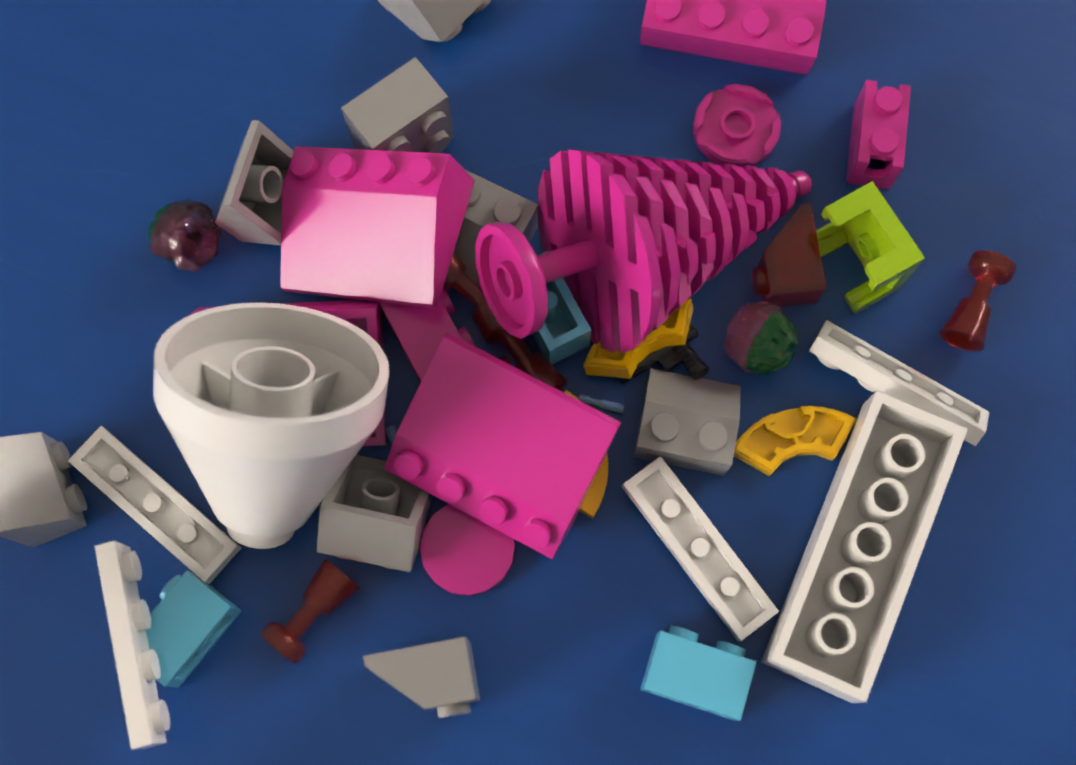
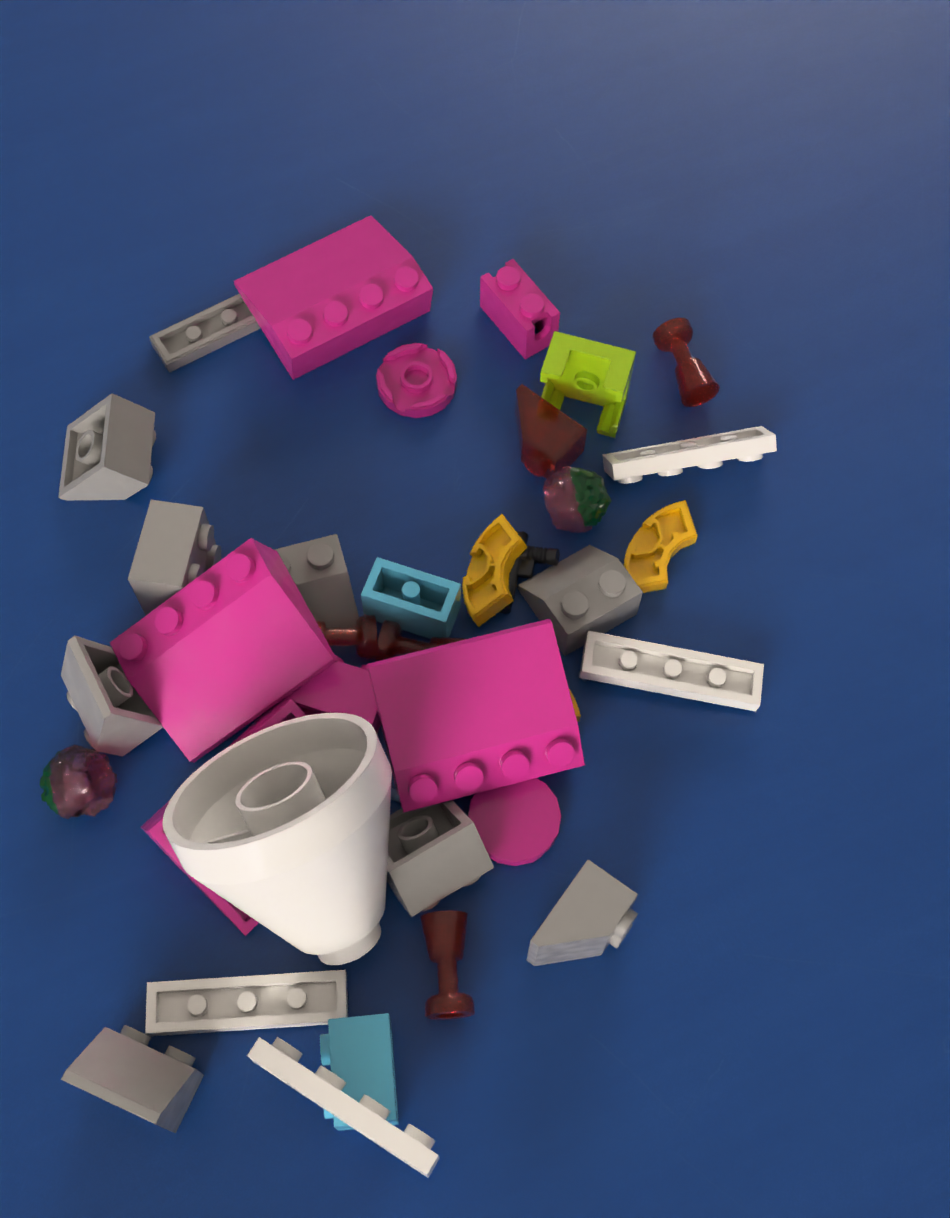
camera: 45 degrees left, 10 degrees down
dark pink plant [475,149,812,353] -> none
medium azure brick [640,626,757,720] -> none
white brick [761,391,968,703] -> none

